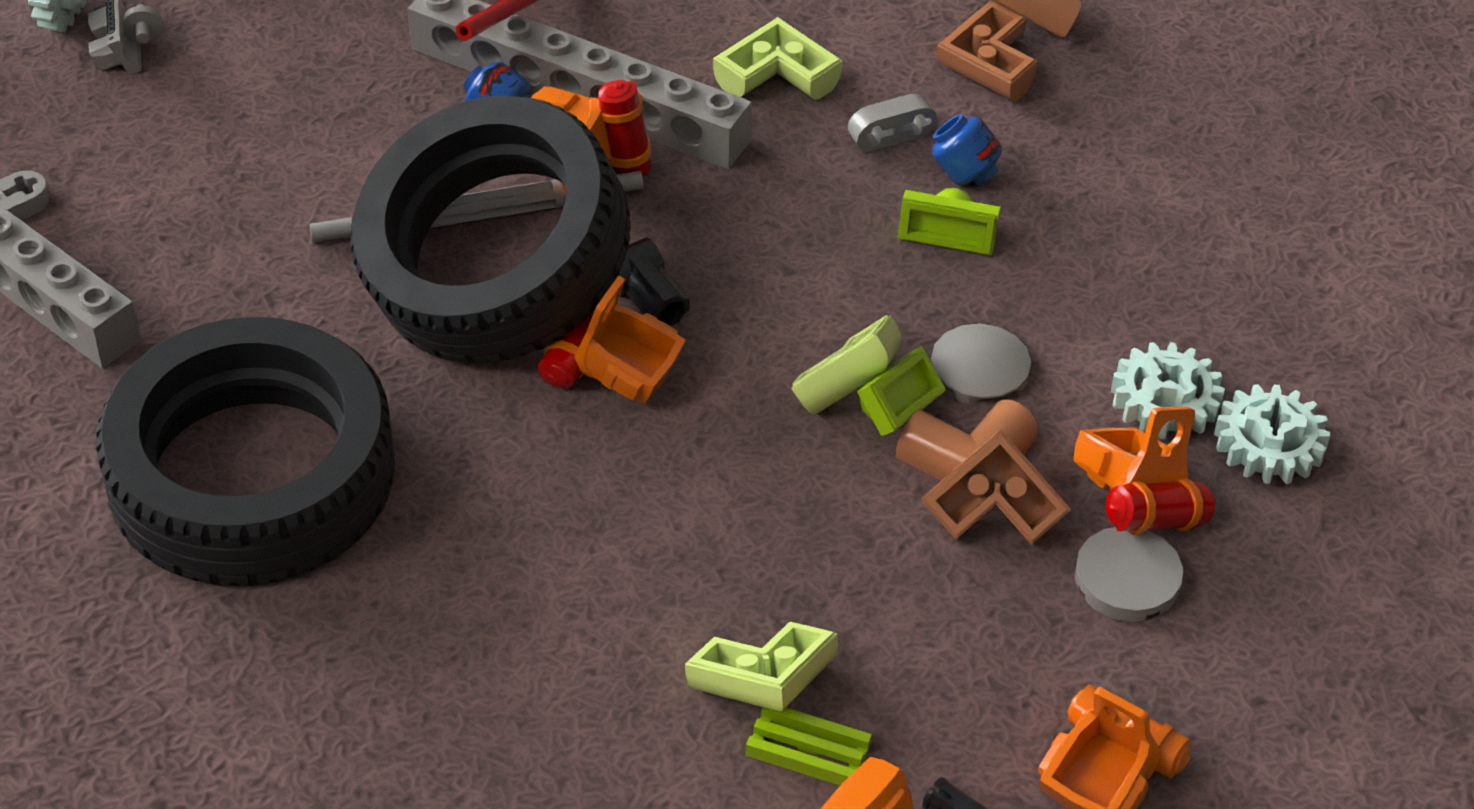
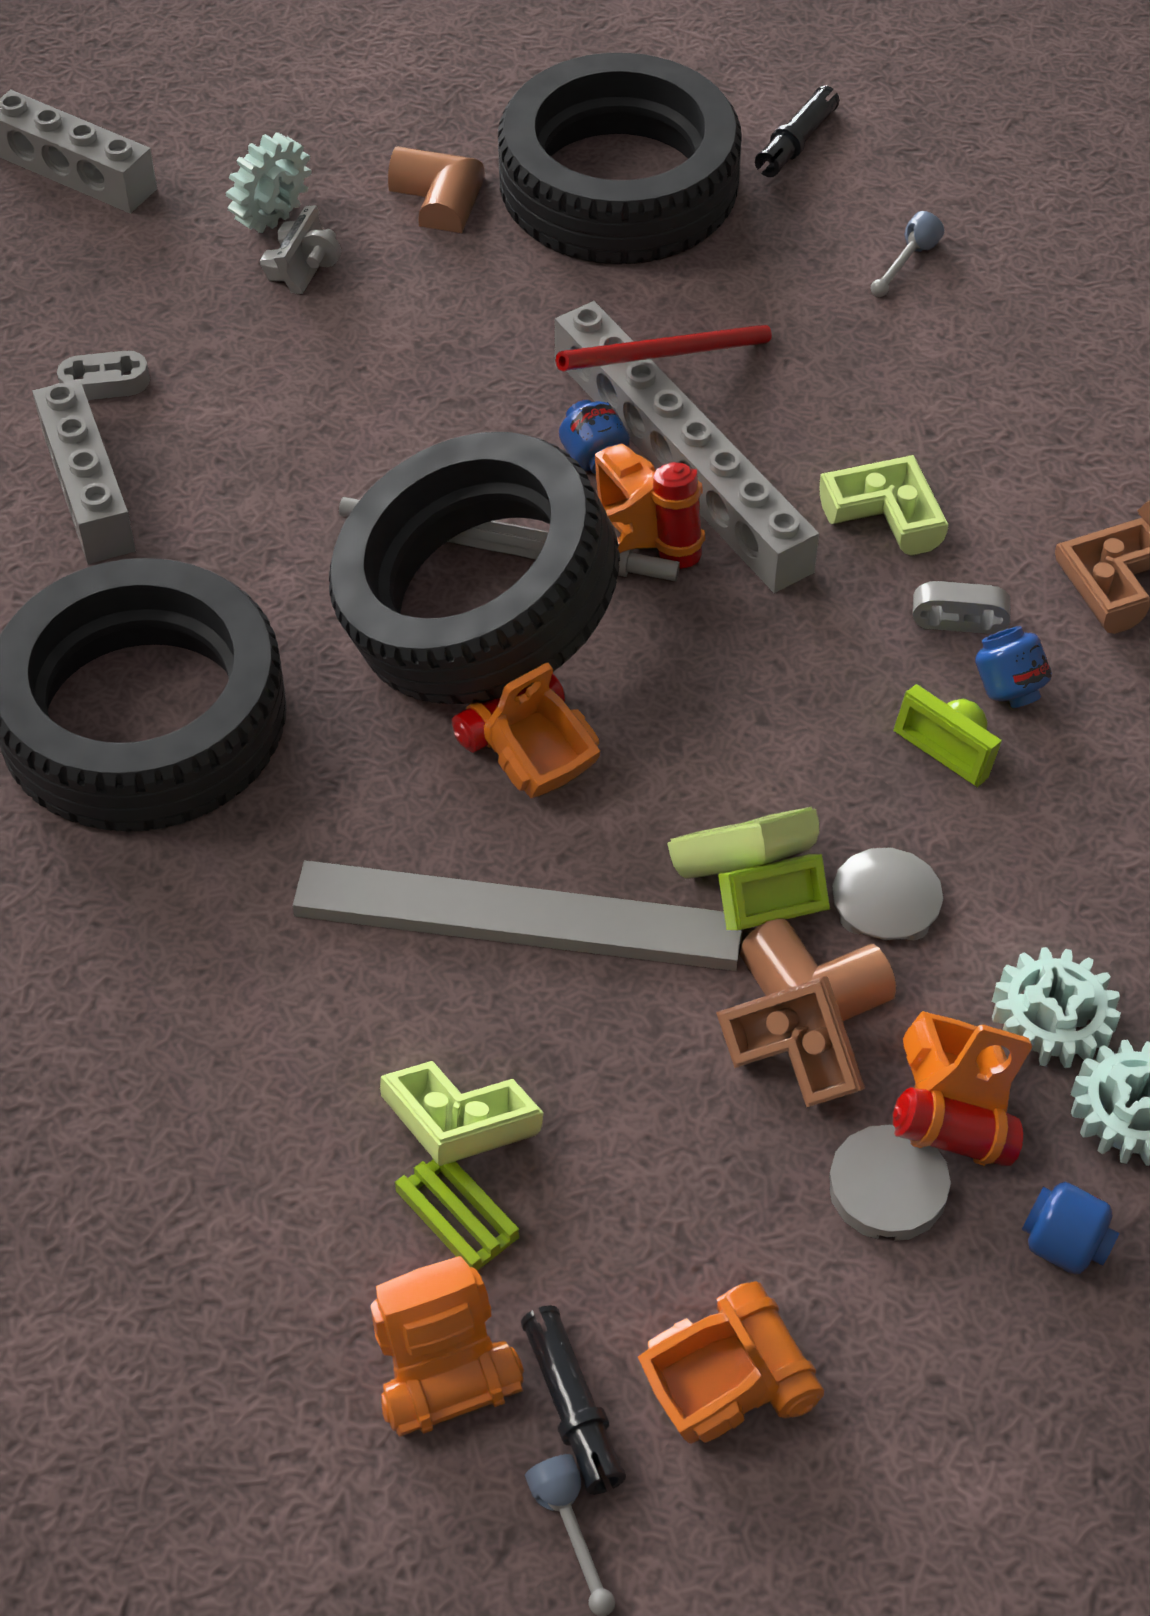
camera: 30 degrees right, 5 degrees up
black piece [617,237,690,326] -> none
none -> light grey tile [292,860,742,971]
none -> blue head [1021,1182,1119,1274]

